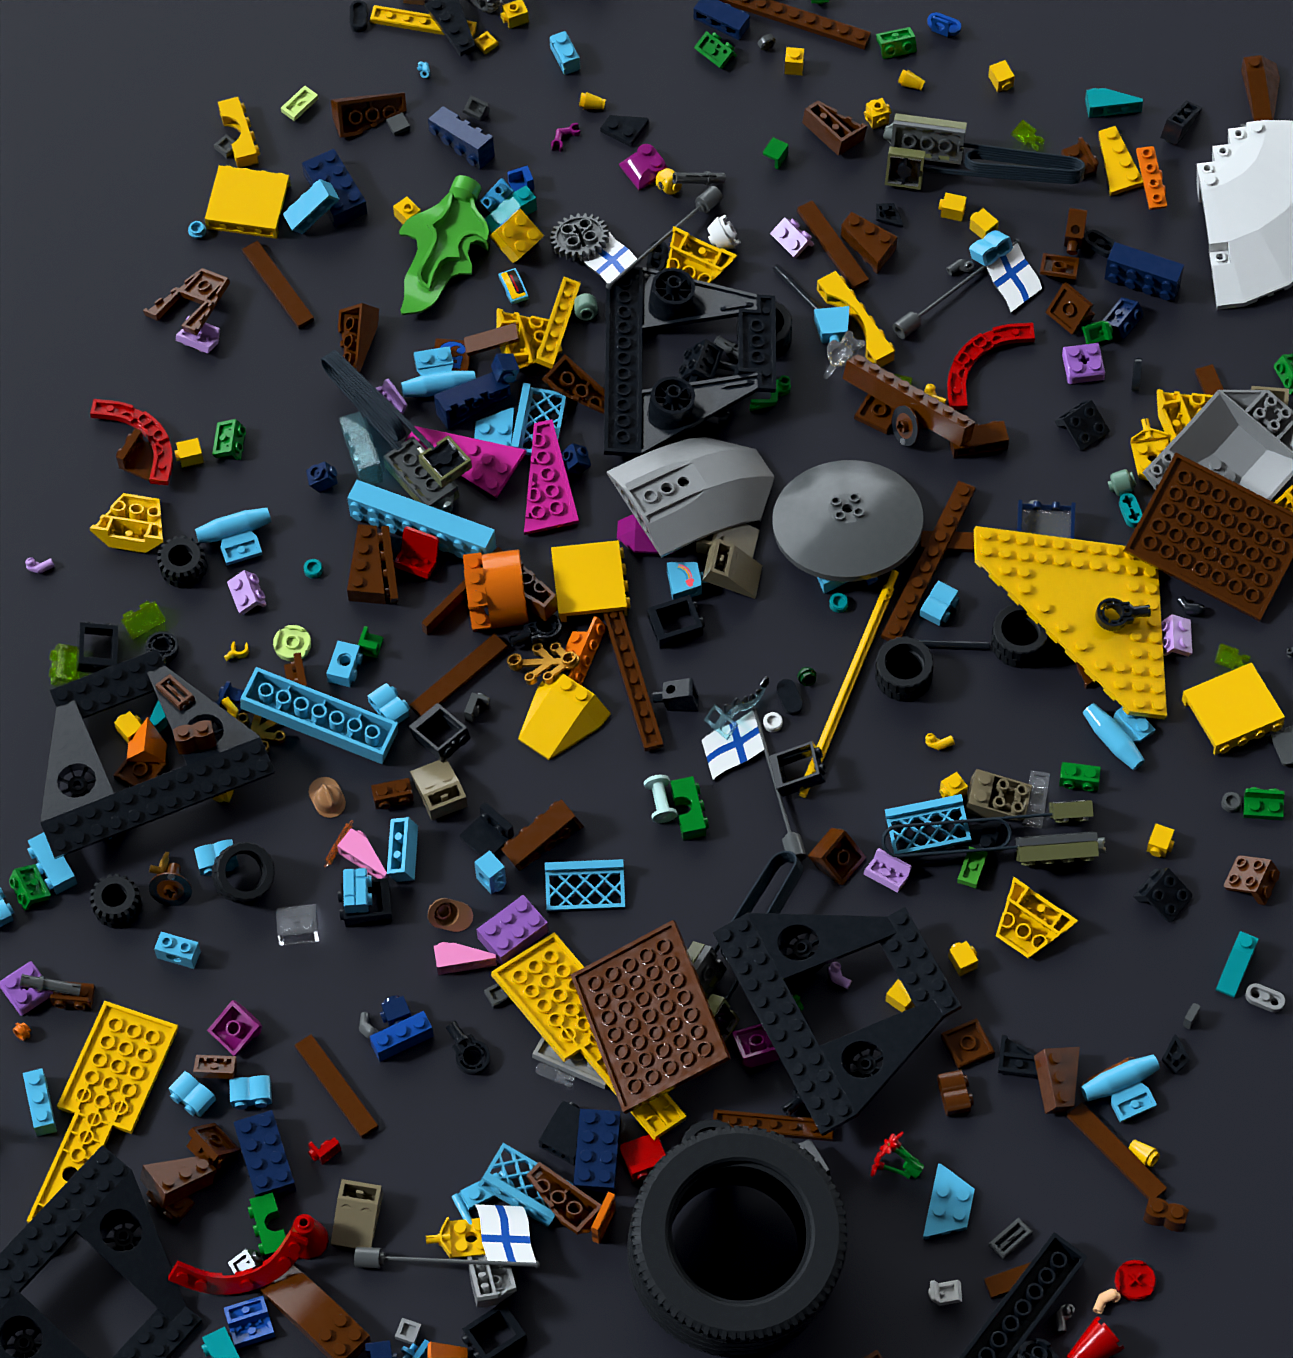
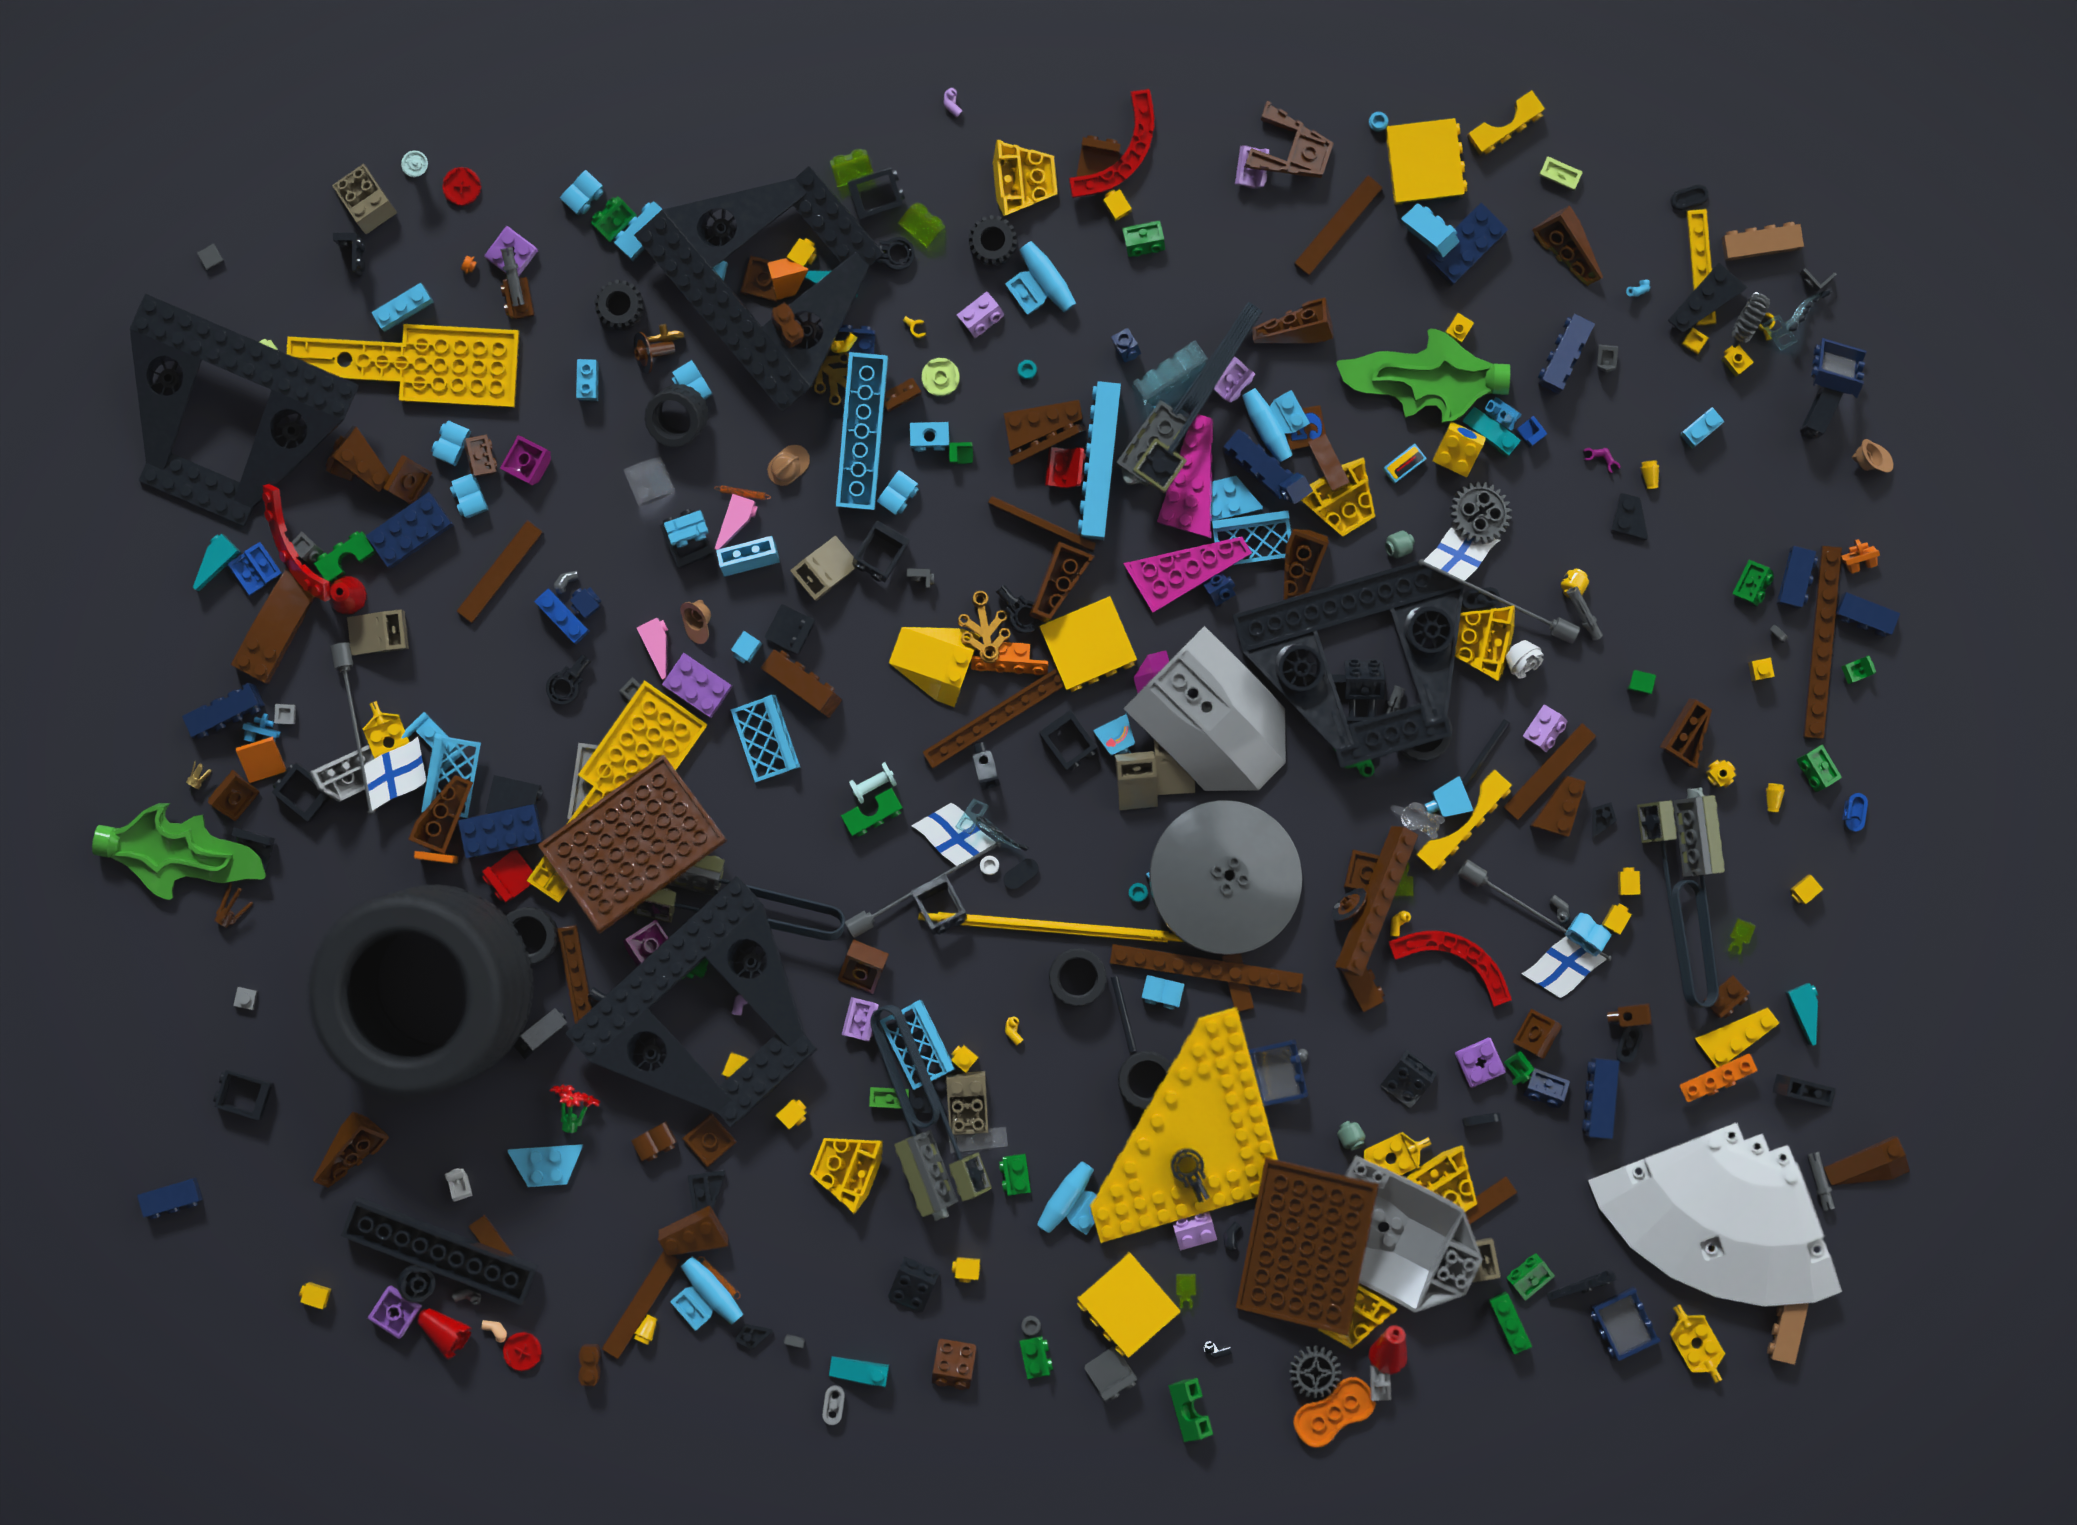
camera: 75 degrees right, 25 degrees up
reddish brown tile [155,674,195,711] -> none
dark grey tile [214,134,235,158] -> none
red bracket [308,1137,341,1165] -> none
reddish brown bracket [371,778,414,809] -> none
dark grey tile [386,113,410,136] -> none
reddish brown tile [410,633,508,717] -> none
orange piece [463,549,529,631] -> none
yellow plate [535,277,581,369] -> none
clear axle [535,1063,576,1089] -> none
magenta slope [619,144,668,190] -> none
dark green plate [797,667,817,686] -> none
dark grey tile [988,1217,1033,1260] -> none
reddish brown slope [1040,253,1079,279] -> none
teal beam [1119,493,1143,528] -> none

